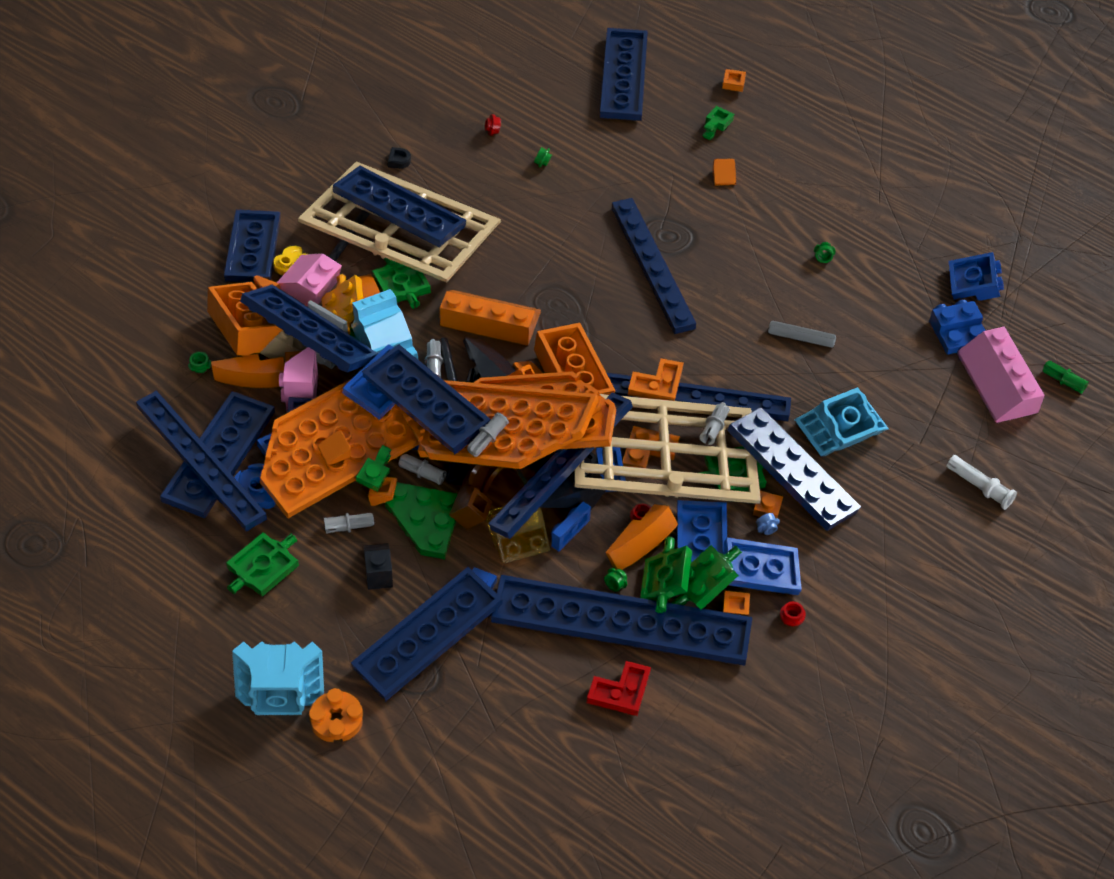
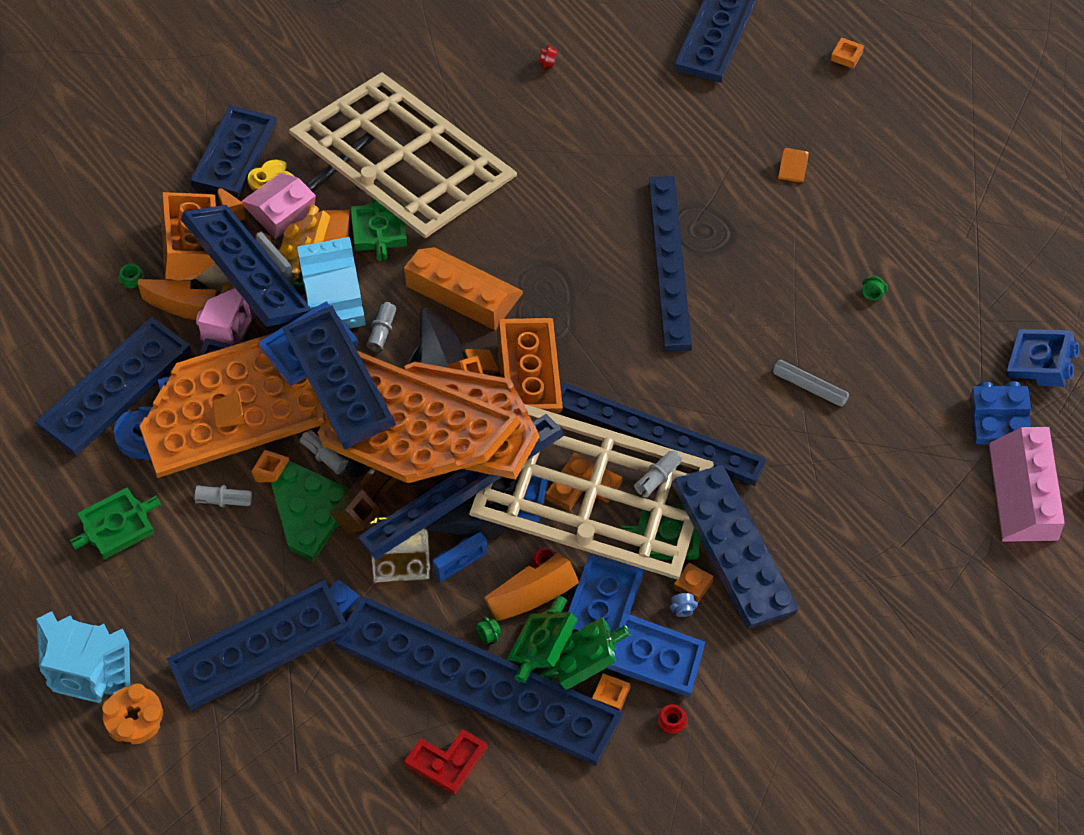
camera: 20 degrees right, 5 degrees up
dark blue plate [136,390,267,532] -> none
dark blue plate [333,165,466,248] -> none
green plate [356,445,392,492] -> none
black slope [364,543,393,590] -> none
black tile [388,147,411,169] -> none
black bar [439,338,457,381] -> none
light grey axle [467,412,509,457] -> none
green plate [534,147,552,168] -> none
orange plate [628,358,684,401] -> none
green plate [703,106,734,140] -> none
medium azure slope [794,387,889,456] -> none
white pin [947,455,1017,510] -> none

